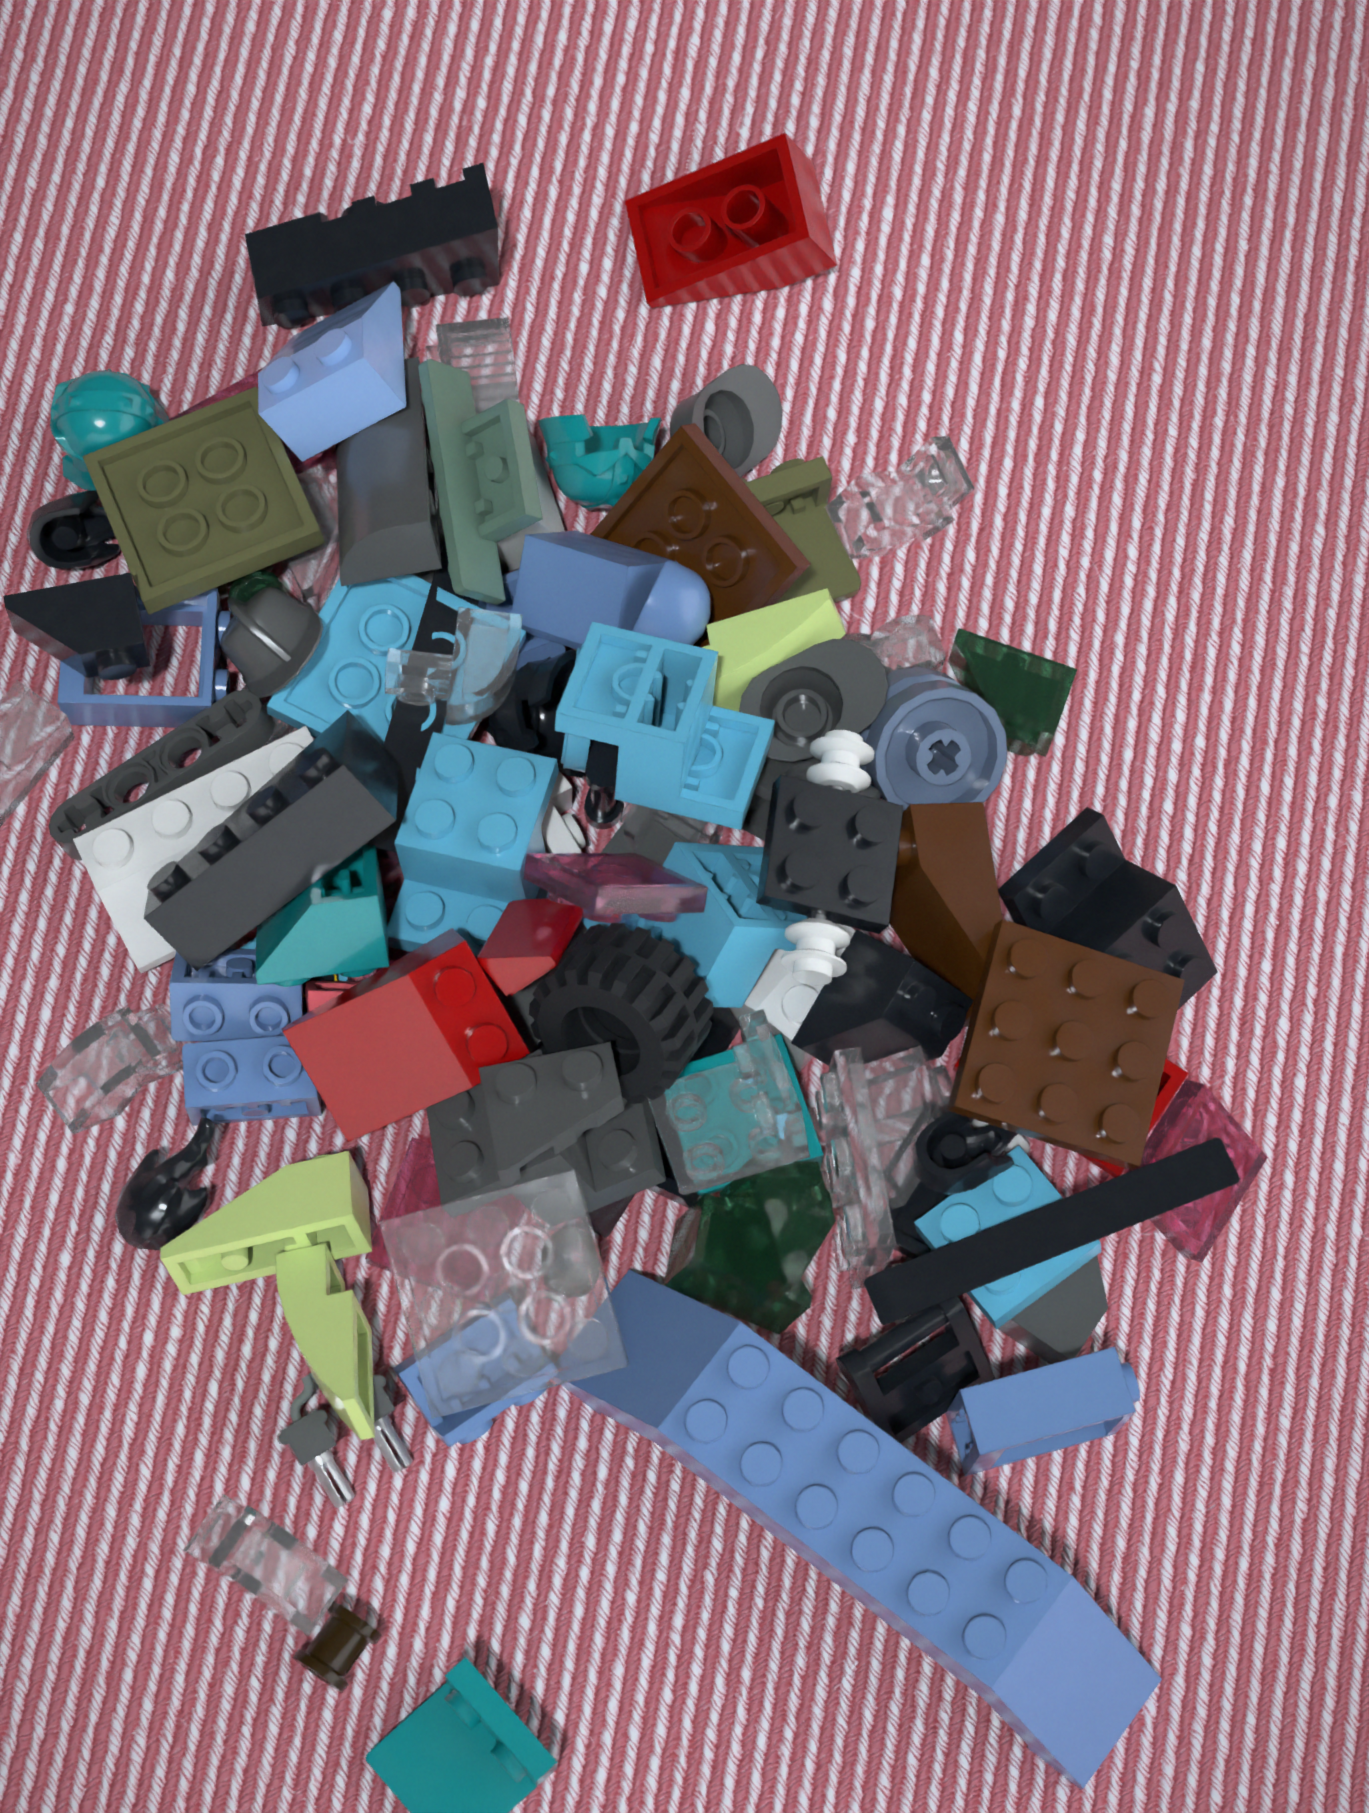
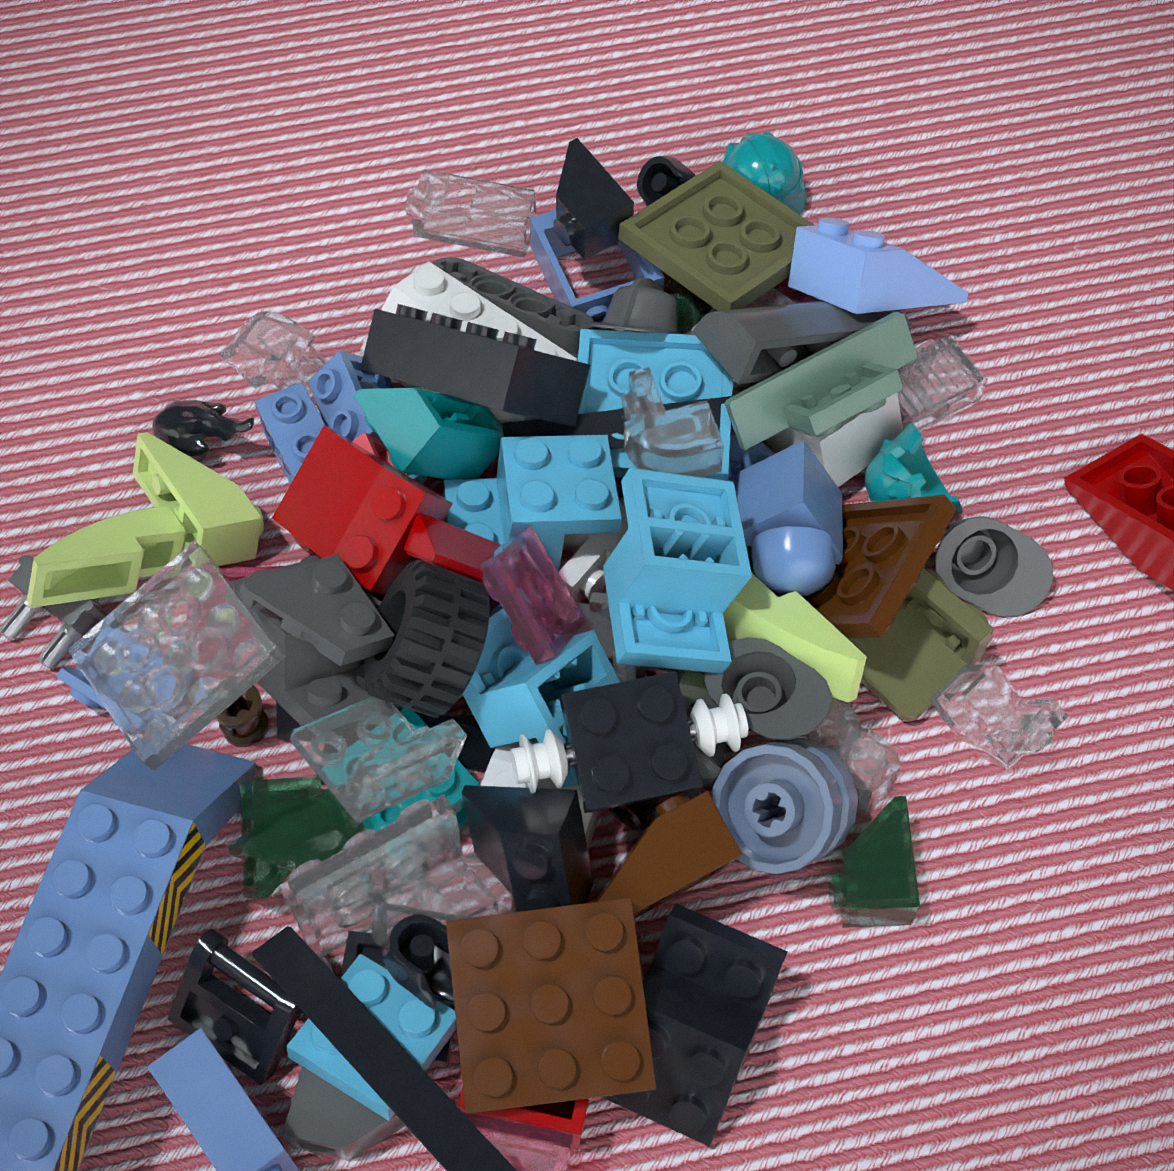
camera: 75 degrees right, 10 degrees down
black wedge [245,163,499,327] -> none

